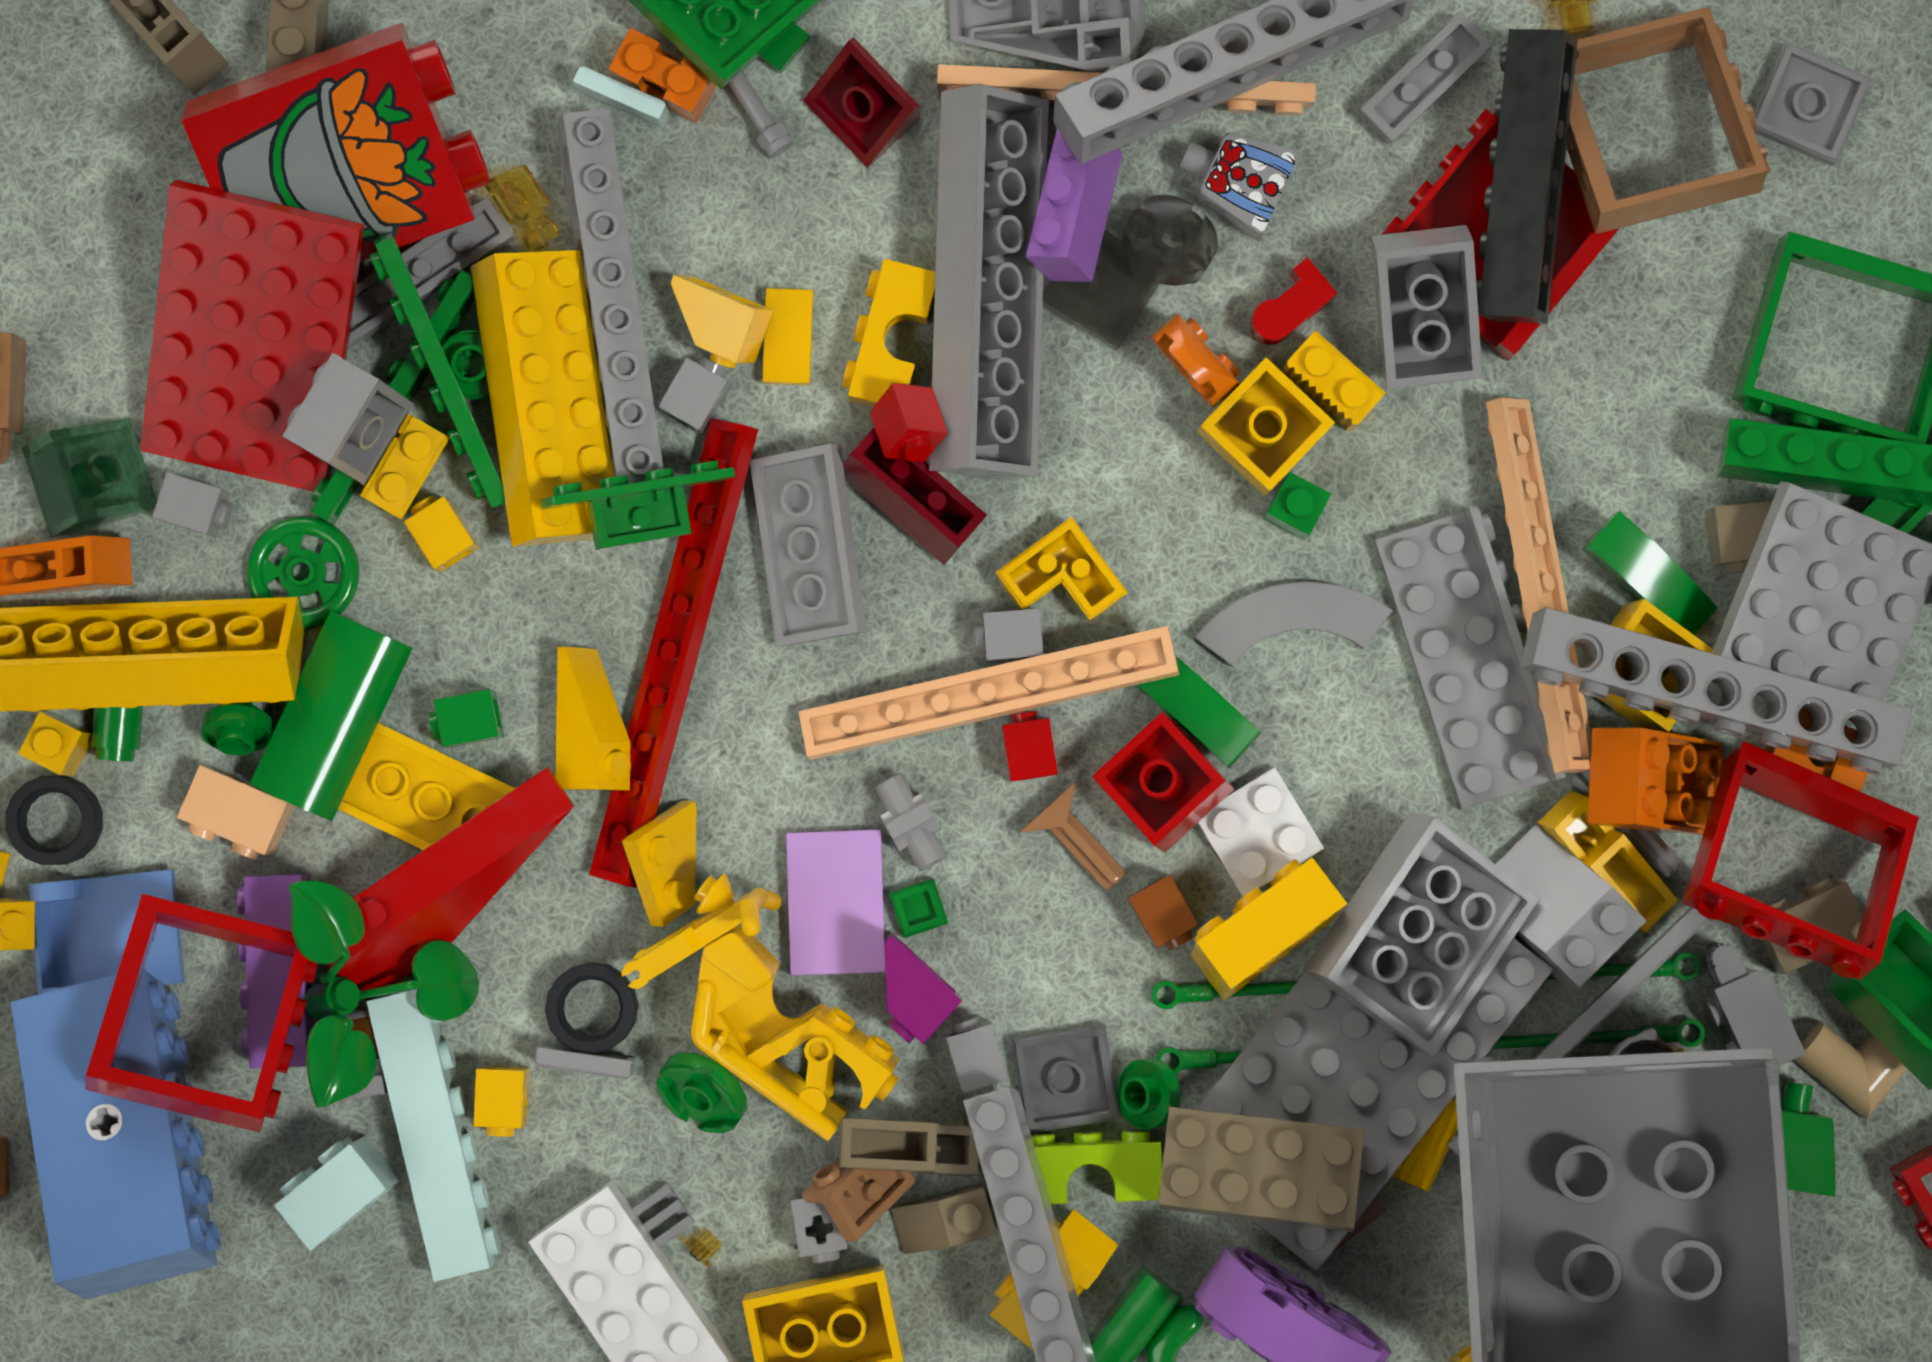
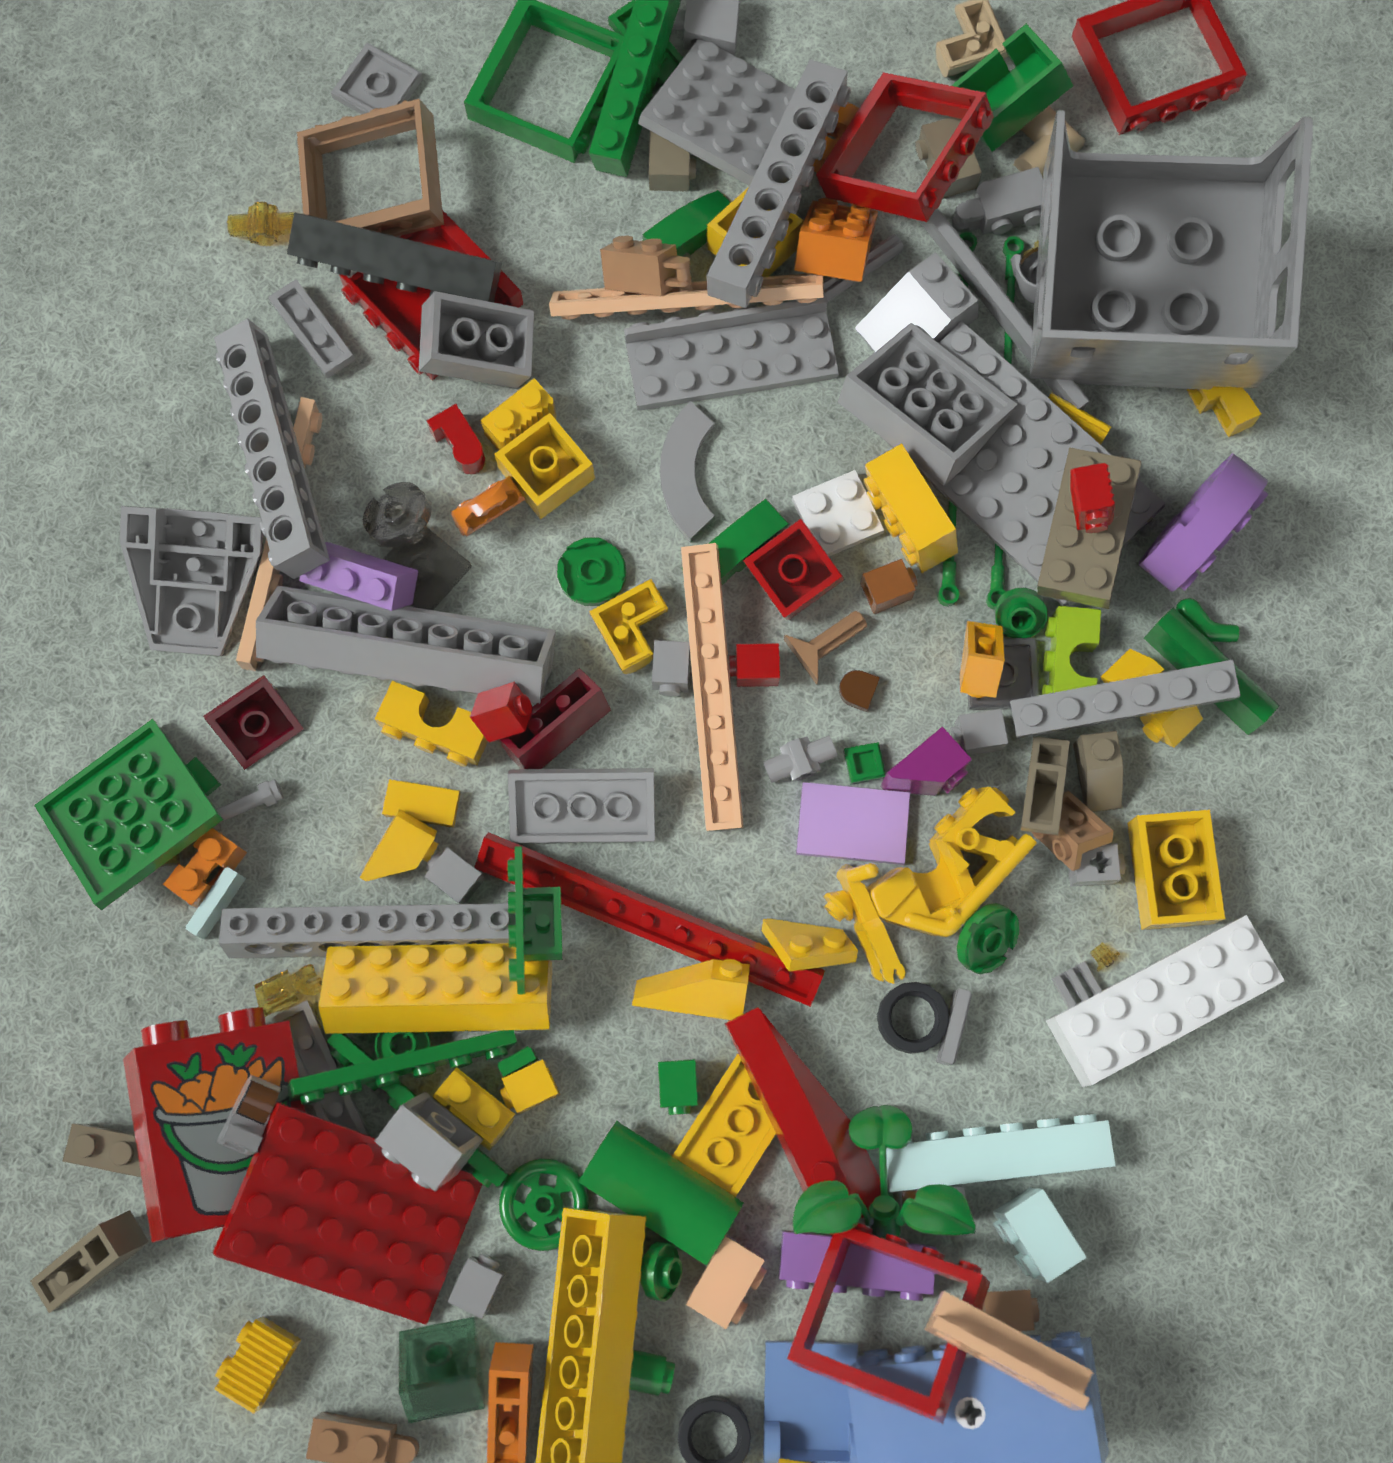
camera: 80 degrees left, 10 degrees down
yellow brick [18,711,92,776] -> none
yellow brick [473,1066,530,1137] -> none
torso [1180,133,1300,241] -> none
green brick [1263,471,1331,540] -> none
yellow slope [1537,790,1678,933] -> none
none -> yellow brick [214,1316,301,1413]
none -> leg [216,1075,281,1156]
none -> green tile [497,1046,539,1077]
none -> green tile [557,537,626,606]
none -> medium nougat brick [600,236,692,296]
none -> reddish brown tile [839,670,880,712]
none -> light nougat fence [924,1291,1093,1411]
none -> light orange slope [960,621,1004,698]
none -> medium nougat brick [982,1289,1039,1332]
none -> red brick [1070,463,1115,533]

